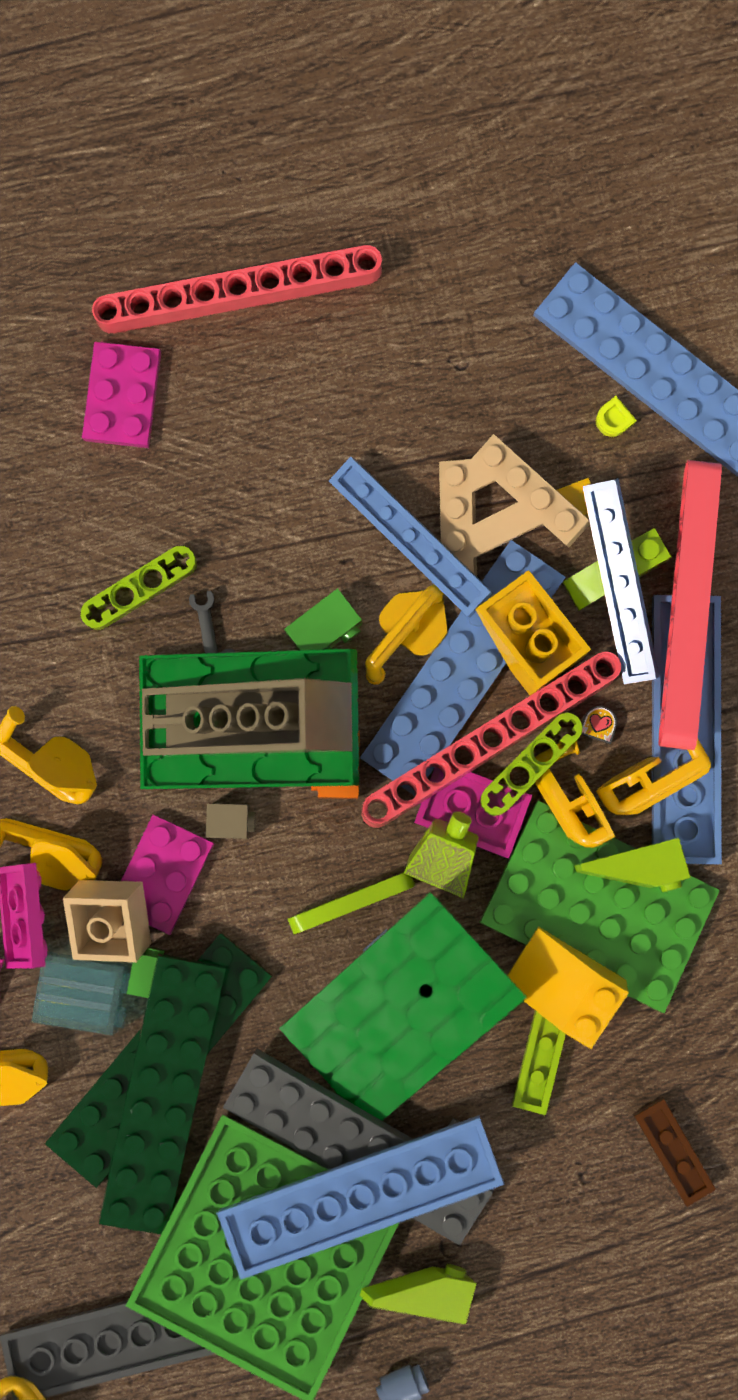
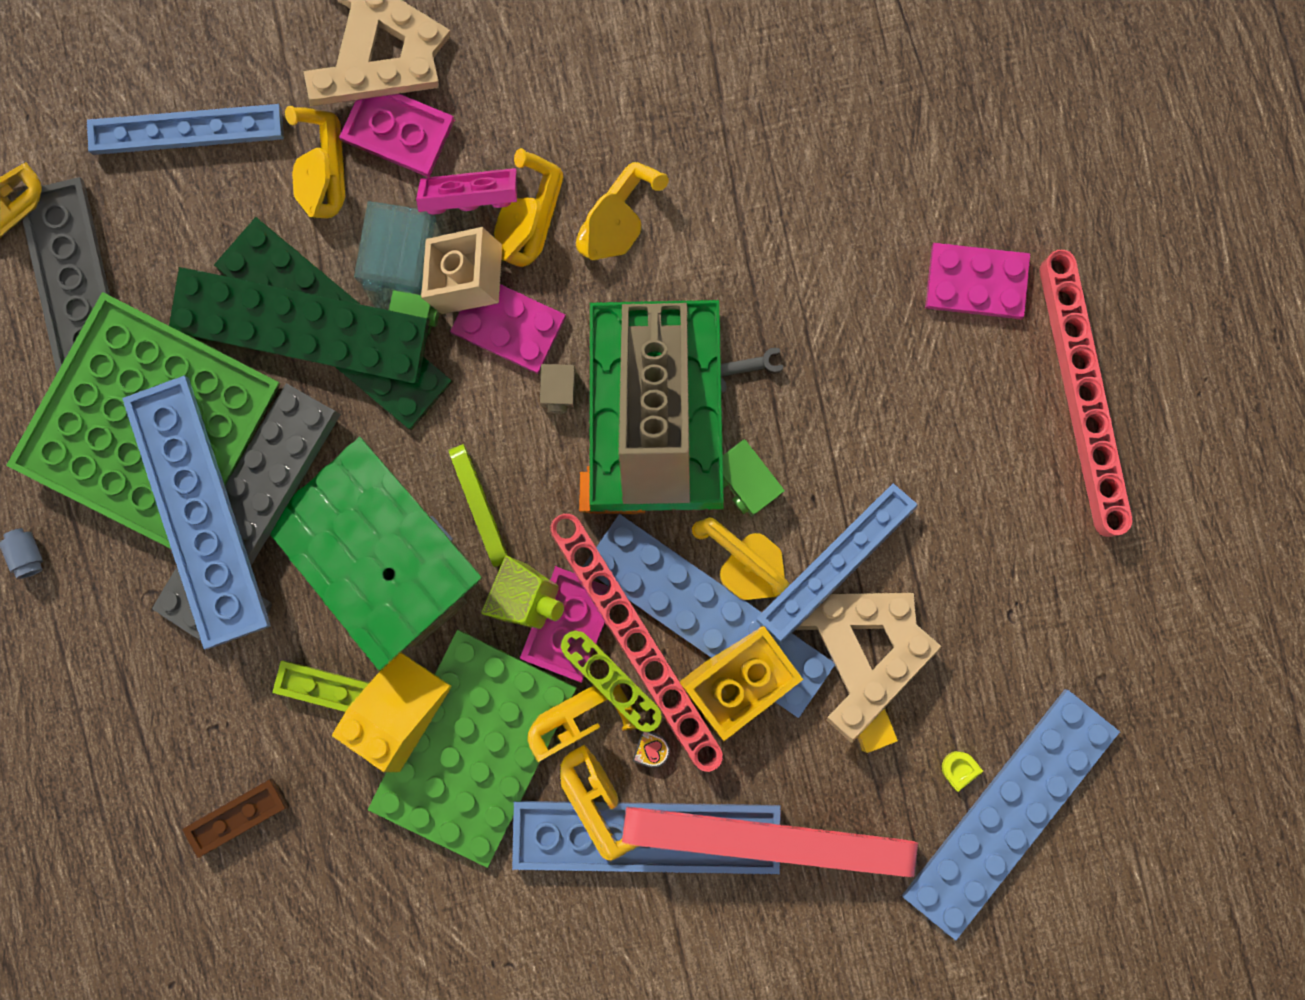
camera: 90 degrees right, 0 degrees up
lime beam [80,546,197,630] -> none
lime slope [360,1264,477,1324] -> none
lime slope [562,528,671,611] -> none
lime slope [575,838,690,892] -> none
plate [582,478,659,684] -> none

